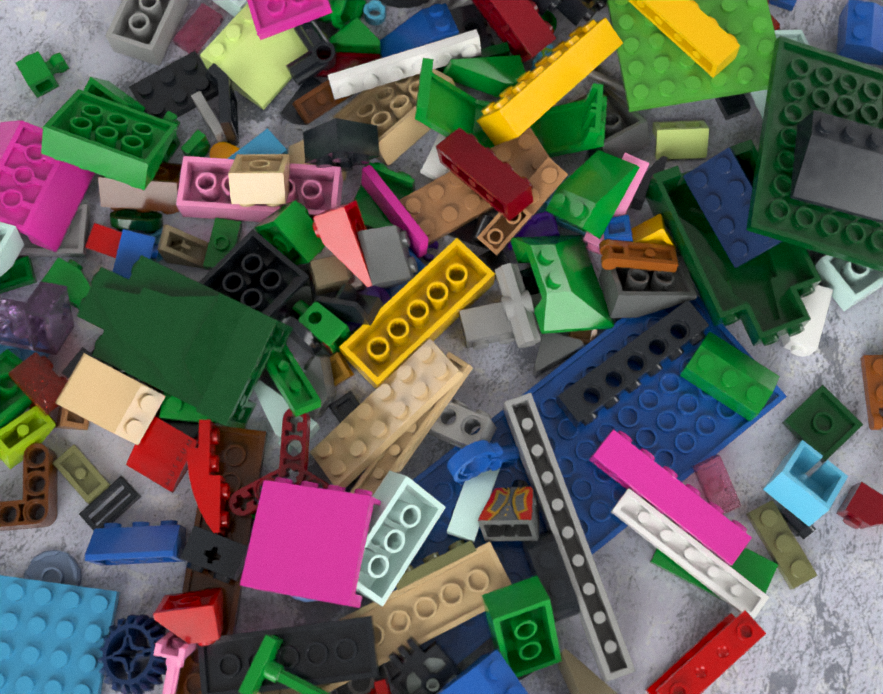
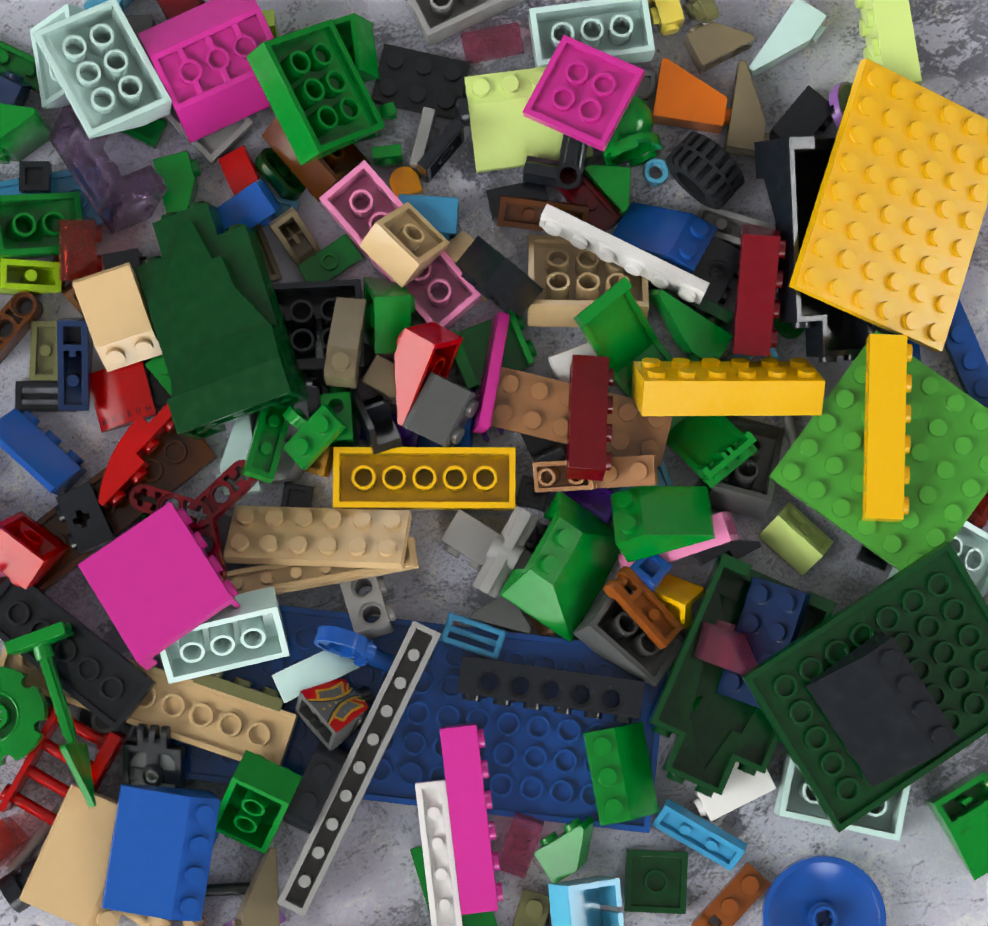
camera: 40 degrees right, 10 degrees up
none -> dark blue slope [57,318,93,411]
none -> green plate [282,404,347,470]
none -> dark tan slope [324,297,367,388]
none -> dark azure tile [440,612,507,660]
none -> slope [534,816,594,883]
none -> dark azure plate [652,798,747,871]
none -> clear pink slope [693,619,757,675]

